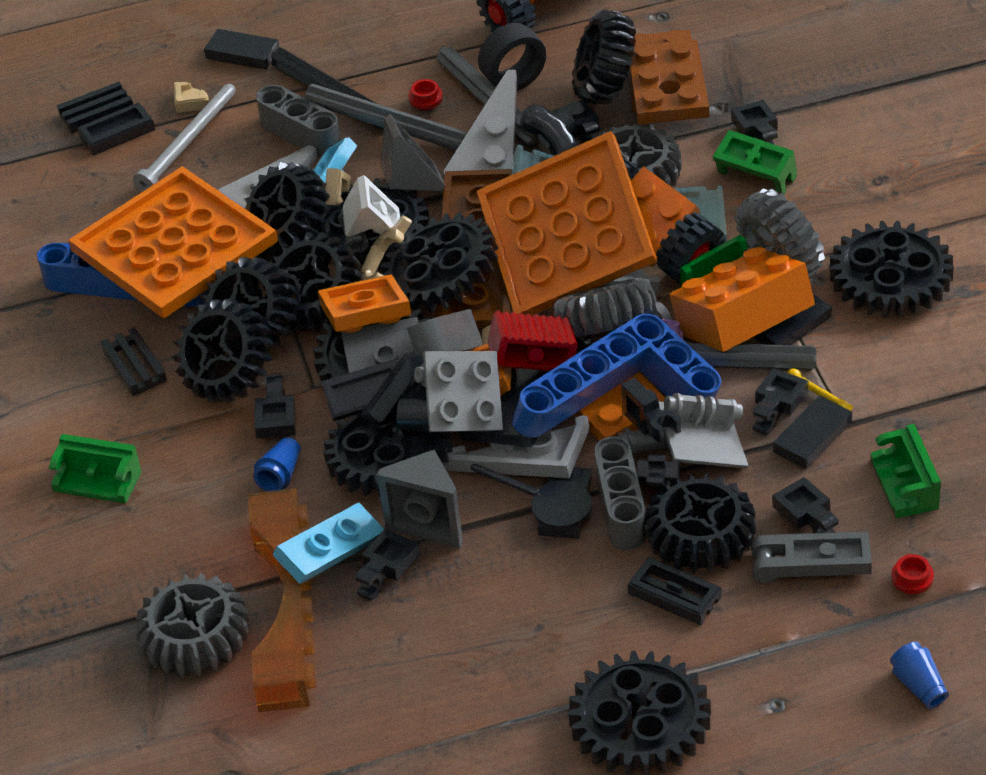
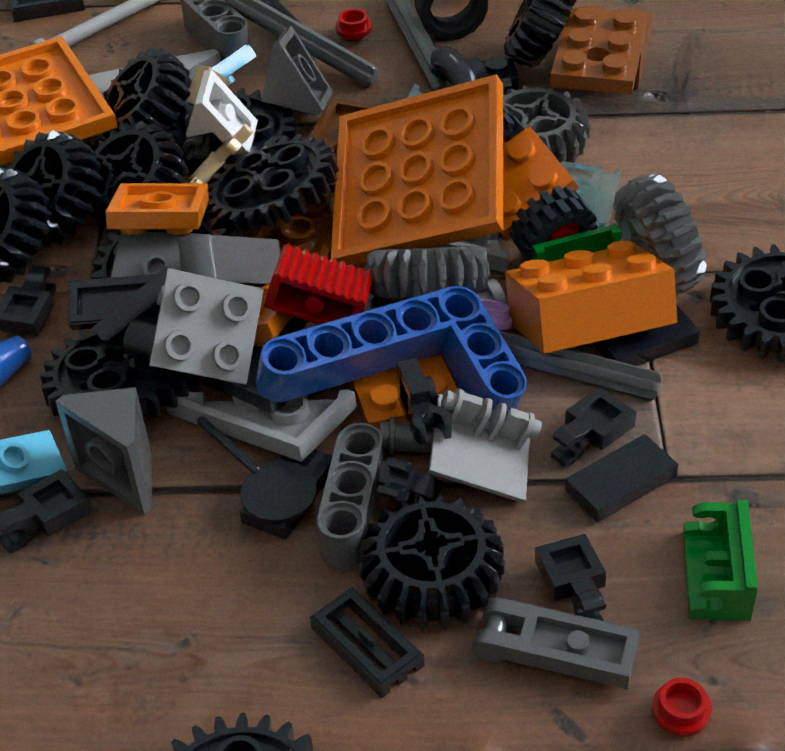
camera: 15 degrees right, 0 degrees up
light grey wing [444,70,517,177] -> none
green hinge [713,130,797,194] -> none
black plate [731,100,778,145] -> none
yellow hinge [787,368,854,411] -> none

